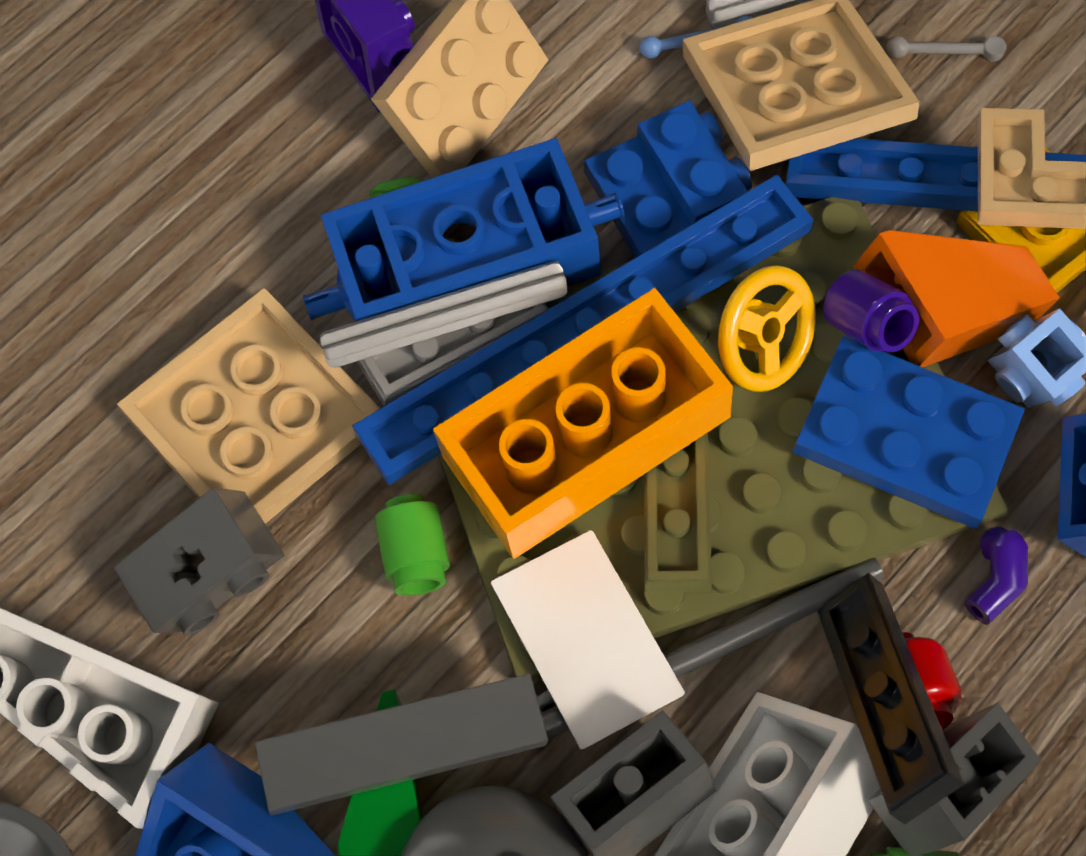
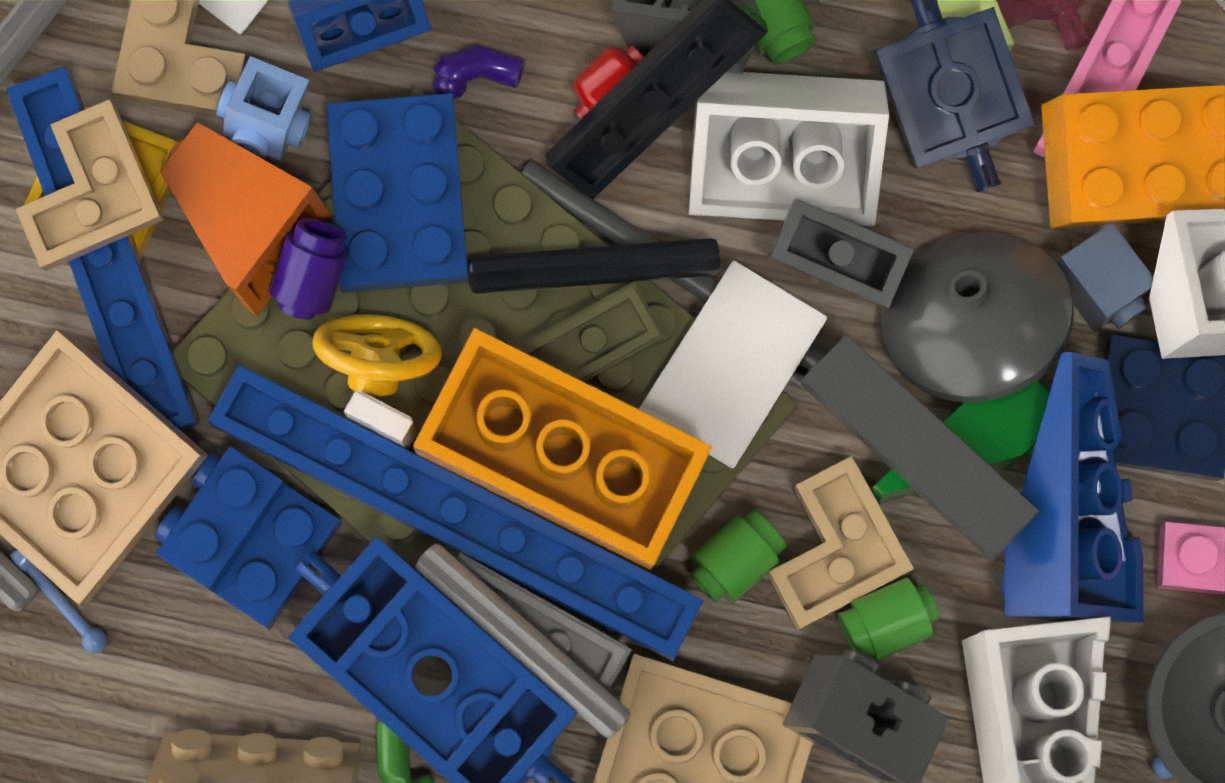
camera: 125 degrees left, 10 degrees up
none -> white tile [344,391,417,450]
none -> black axle [468,238,721,294]
none -> tan plate [768,456,914,631]
none -> bright green brick [838,577,940,661]

